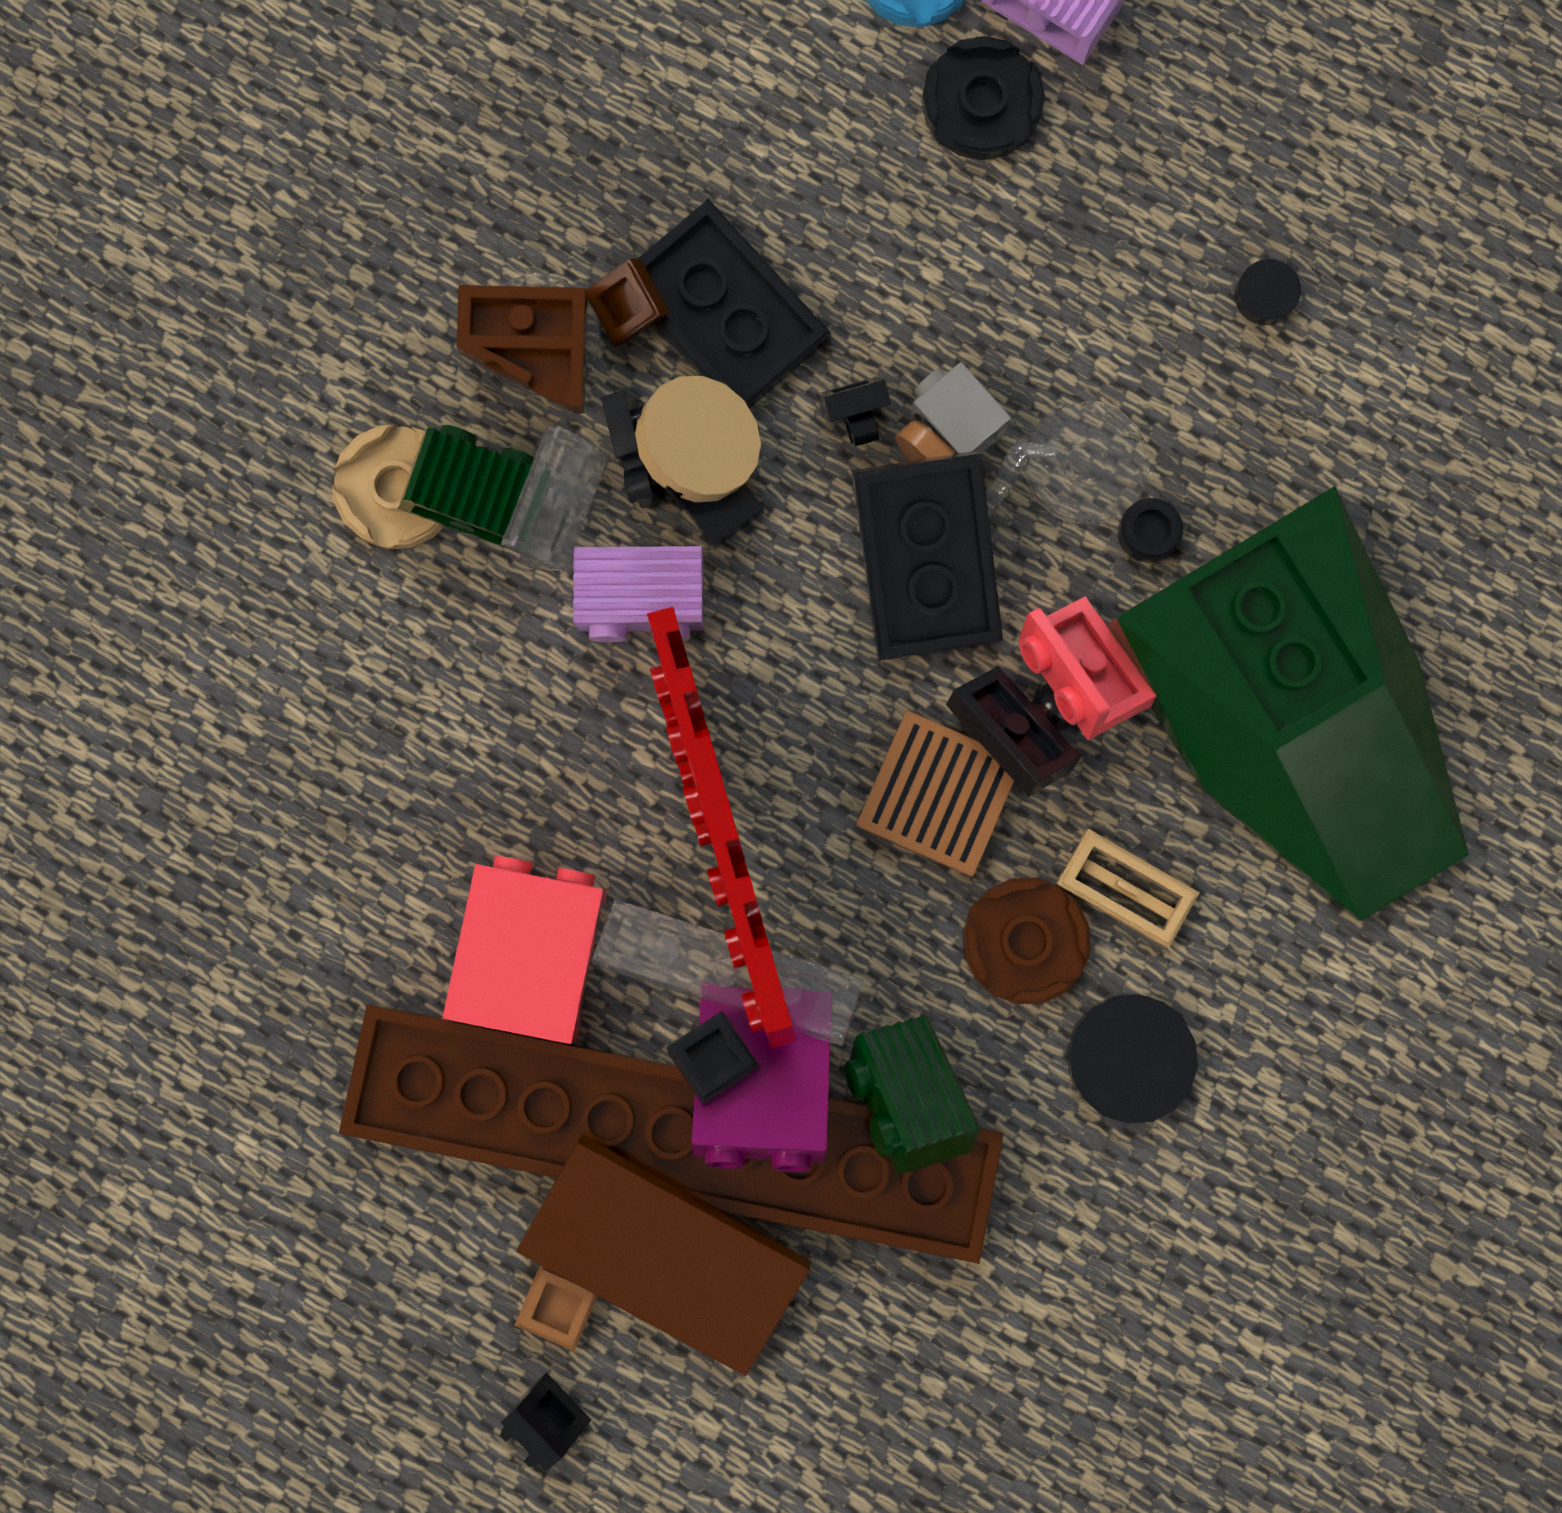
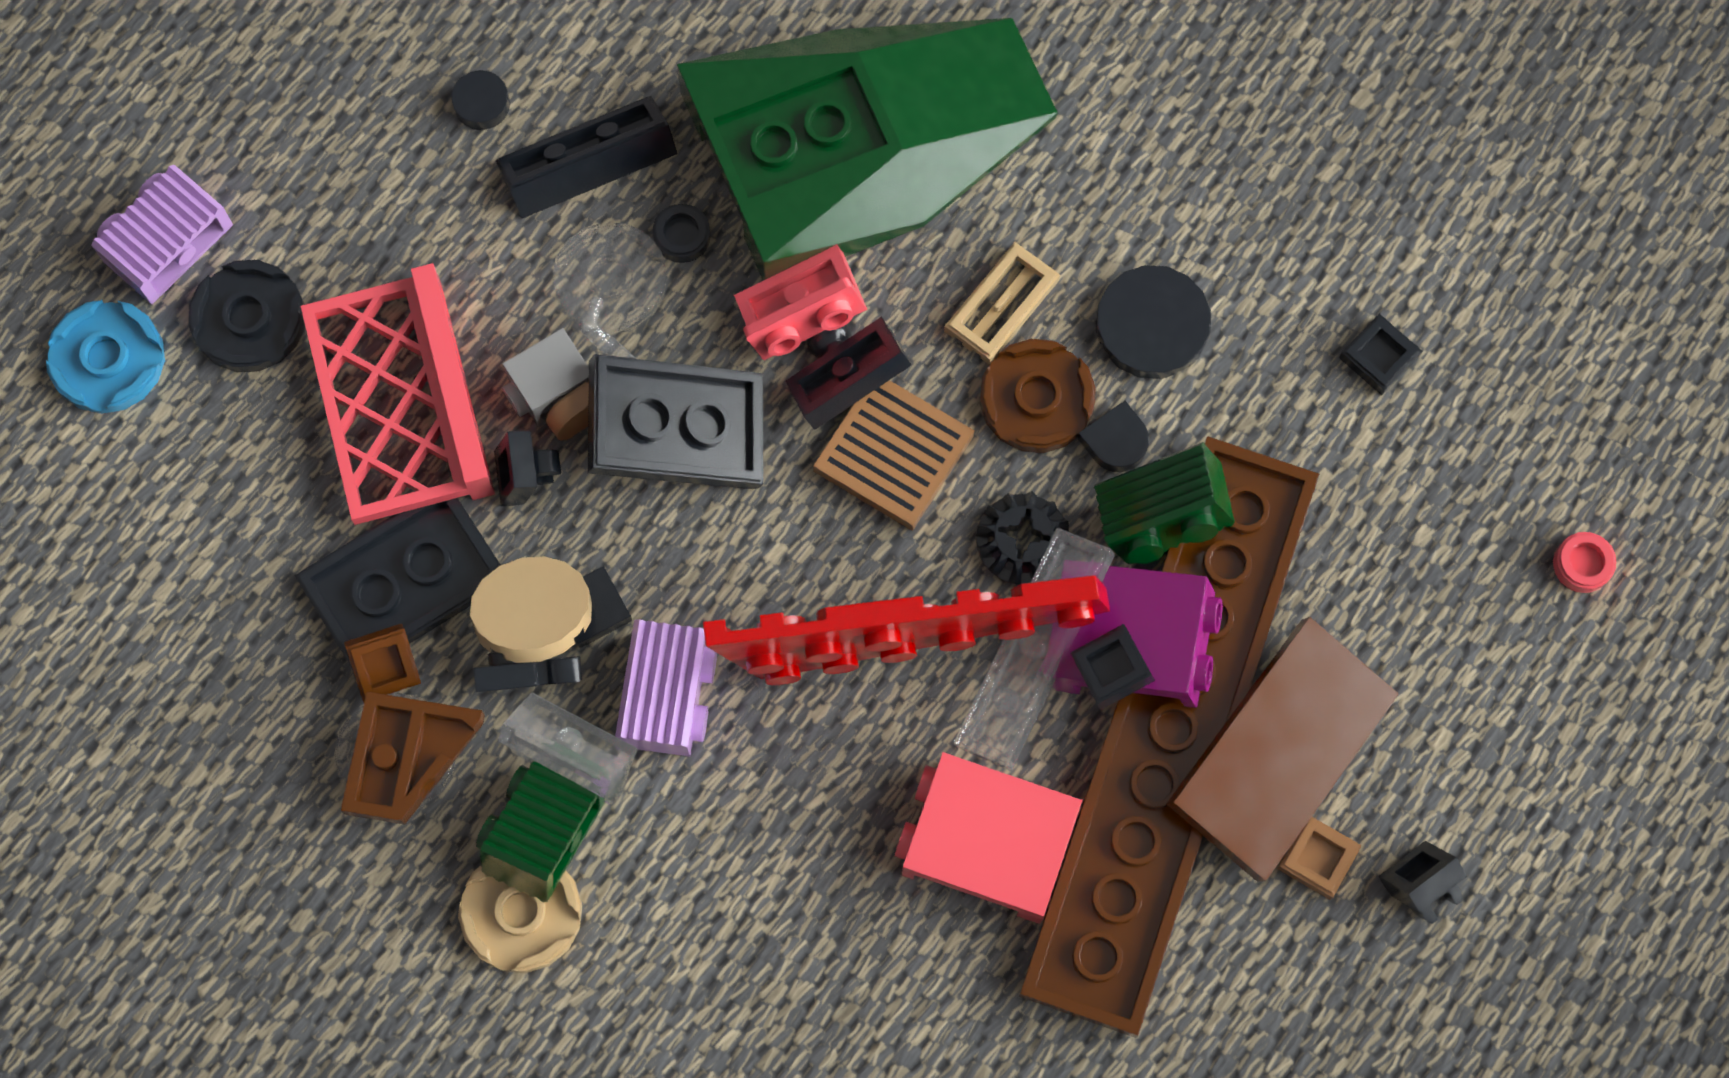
camera: 80 degrees left, 10 degrees down
none -> coral fence [301,263,495,525]
none -> black slope [495,96,678,219]
none -> black gear [976,491,1070,585]
none -> black tile [1077,400,1149,472]
none -> black tile [1339,313,1423,395]

